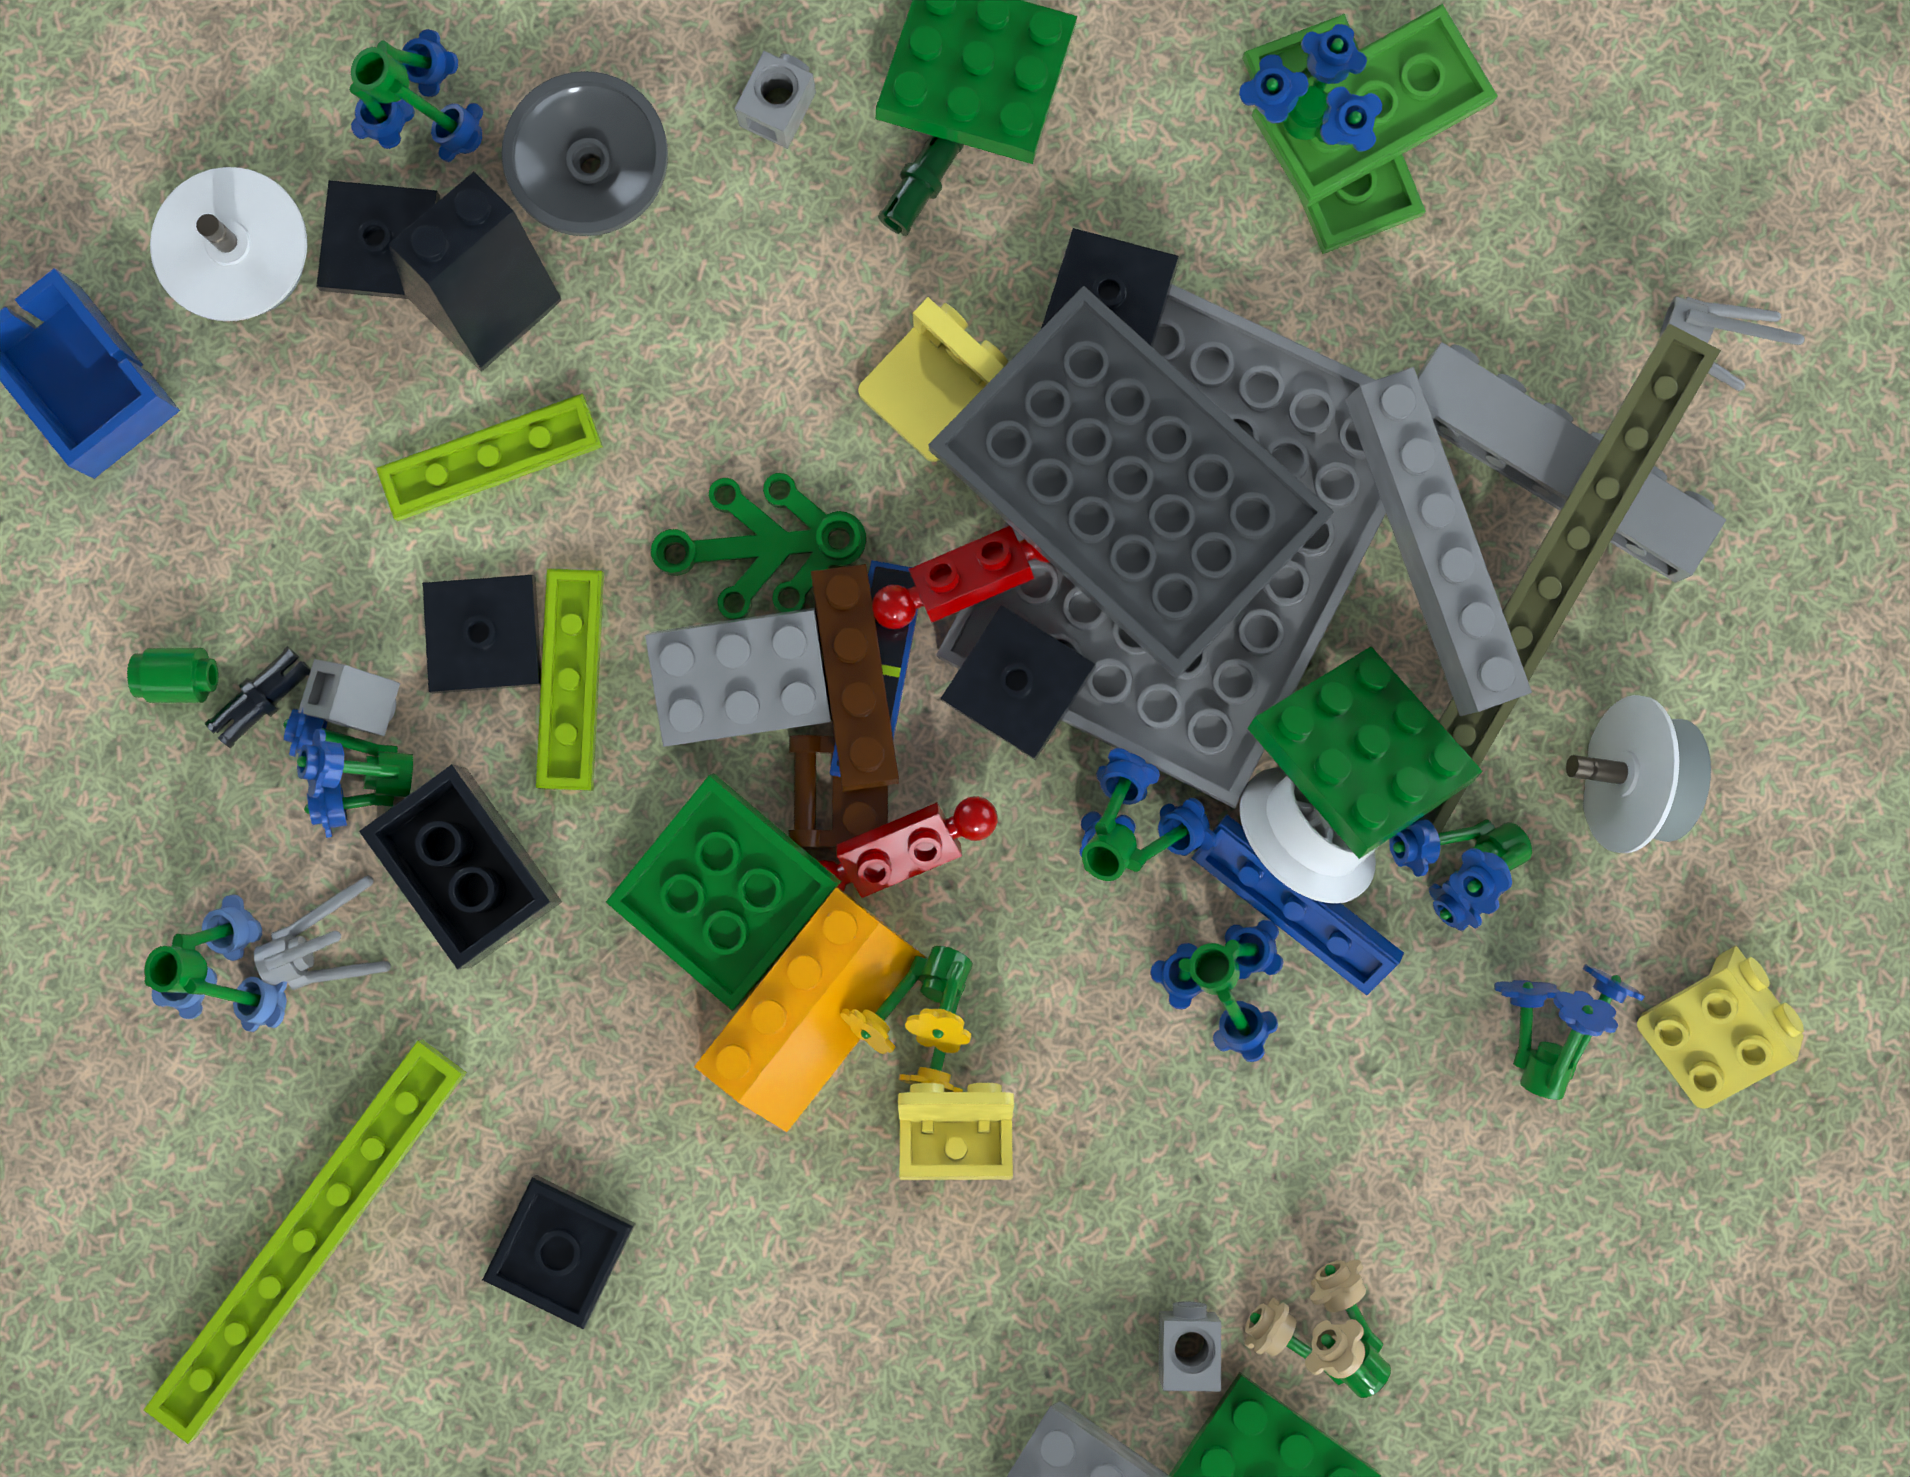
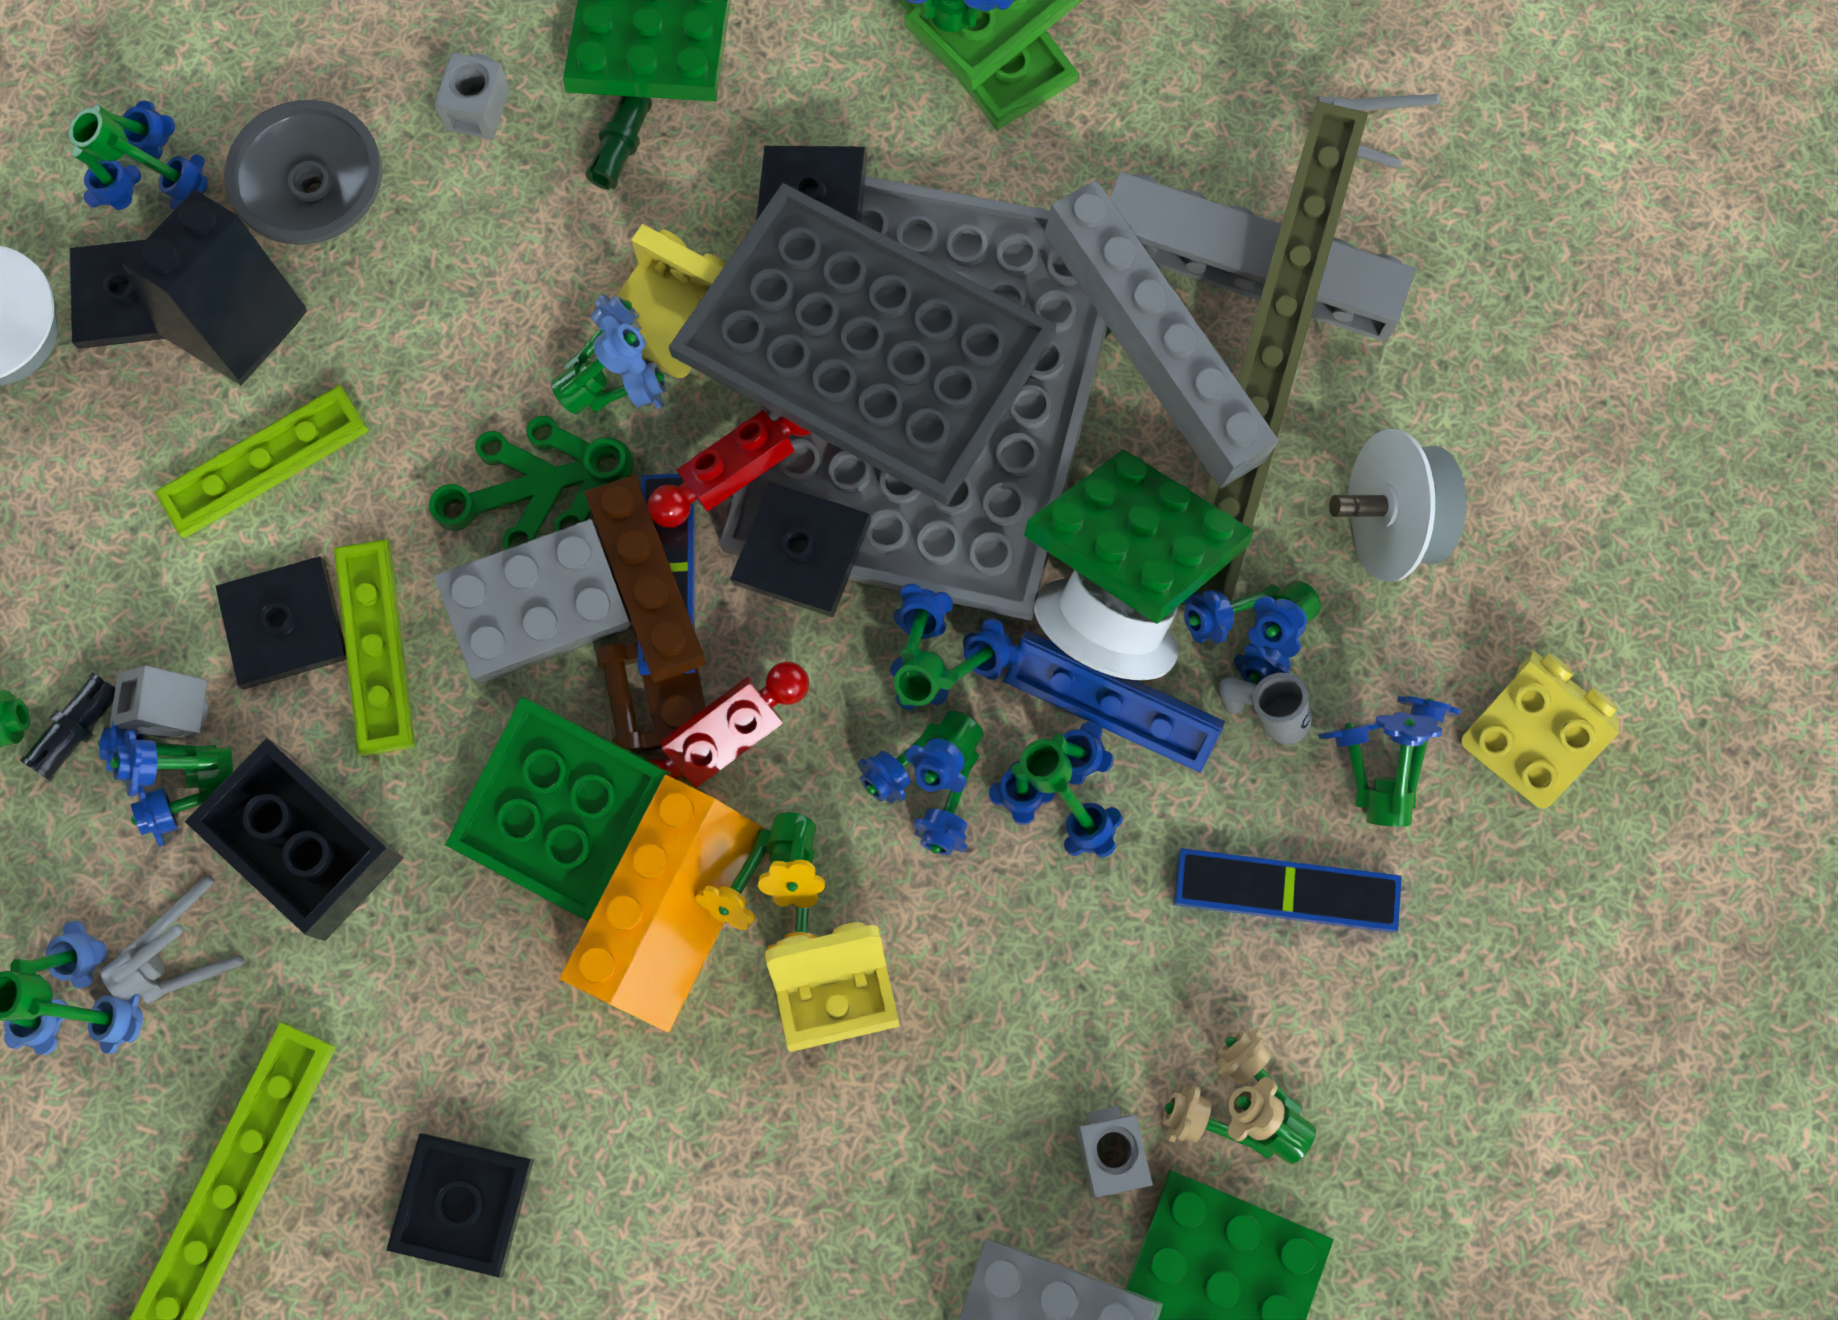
camera: 15 degrees left, 10 degrees down
none -> plant [551,294,666,414]
none -> blue plant [857,711,984,855]
none -> black tile [1174,848,1402,933]
none -> light grey piece [1219,673,1312,745]

